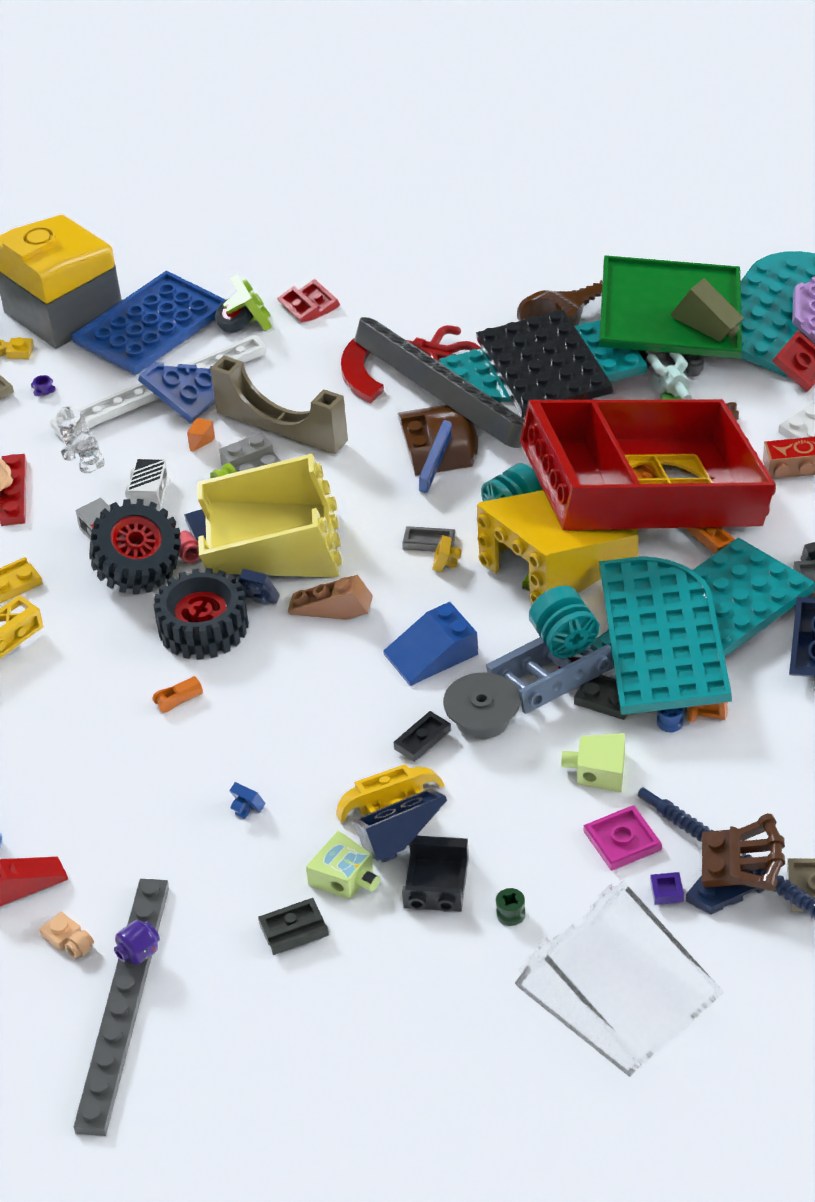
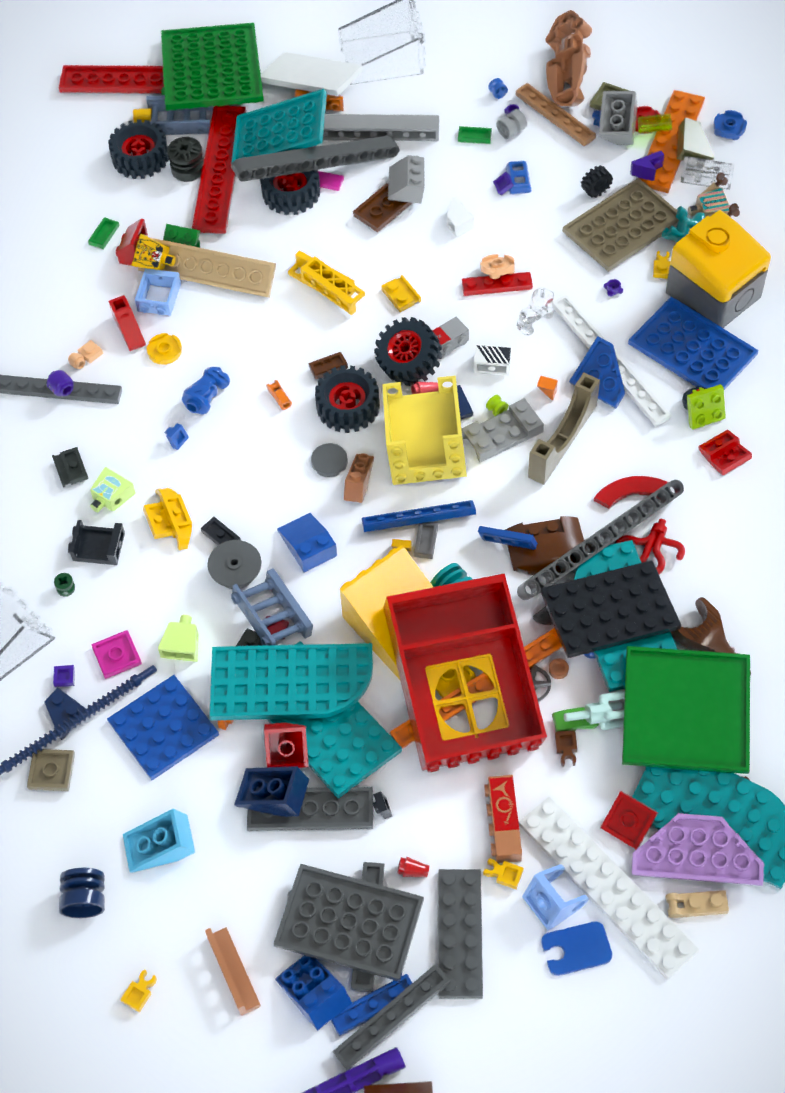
camera: 90 degrees right, 15 degrees up
dark blue wing [236,569,280,604] -> none
dark blue slope [353,788,447,862] -> none
teal wheel [529,586,600,658] -> none
olive slope [670,278,744,342] -> none
reddish brown plate [702,813,785,891] -> none
none -> blue plate [107,675,219,781]
none -> yellow tile [146,333,182,365]
none -> blue animal [181,366,230,415]
none -> red slope [264,723,308,768]
none -> reddish brown plate [308,351,348,380]
none -> dark grey tile [311,443,348,477]
none -> blue tile [361,500,476,532]

